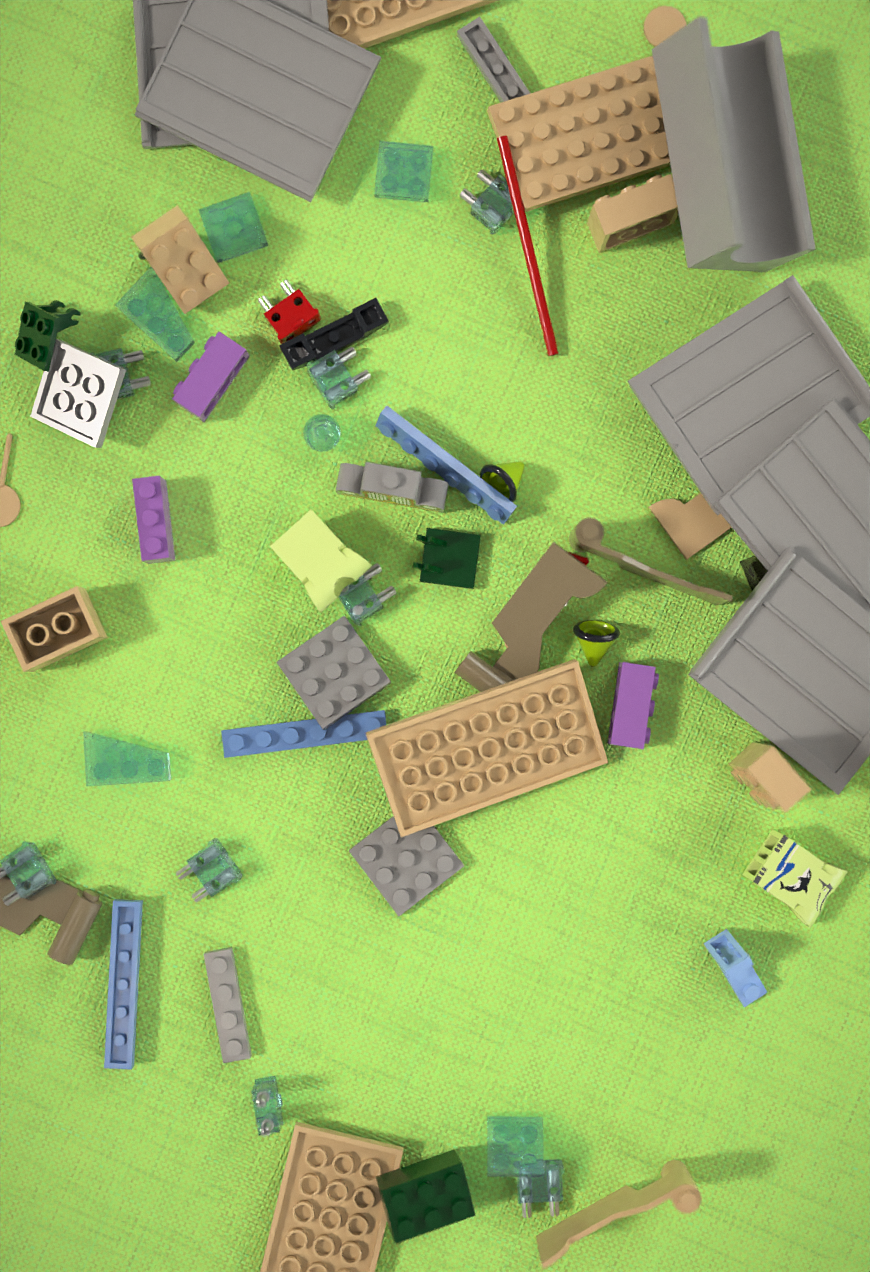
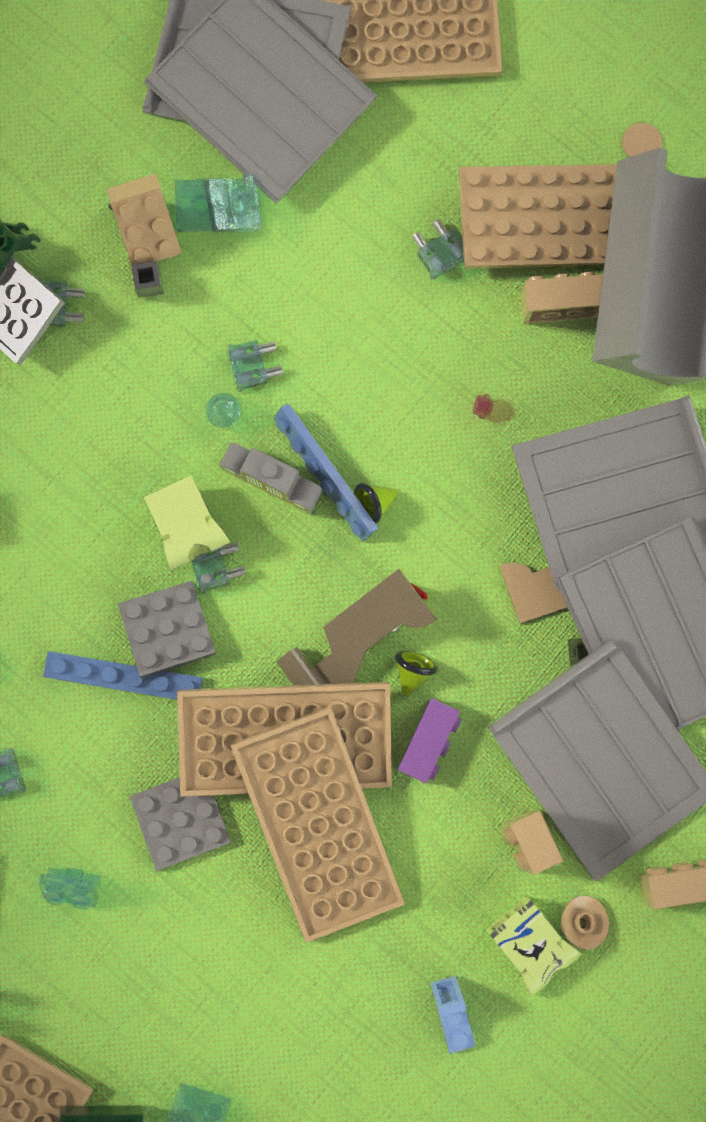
camera: 15 degrees right, 5 degrees down
clear light blue wing [115,267,195,362] -> none
medium lavender brick [132,476,175,564] -> none
medium lavender brick [172,332,249,422] -> none
red piece [258,280,321,344] -> none
black slope [279,298,389,371] -> none
clear light blue tile [374,141,434,202] -> none
dark green plate [413,528,481,589] -> none
light grey plate [457,17,530,102] -> none
red piece [497,136,559,356] -> none
dark tan door [569,518,733,605] -> none
none -> clear light blue plate [39,867,101,909]
none -> dark grey brick [131,261,164,298]
none -> clear light blue plate [204,173,262,232]
none -> tan plate [230,706,405,943]
none -> plate [473,394,493,419]
none -> tan dish [561,896,609,950]

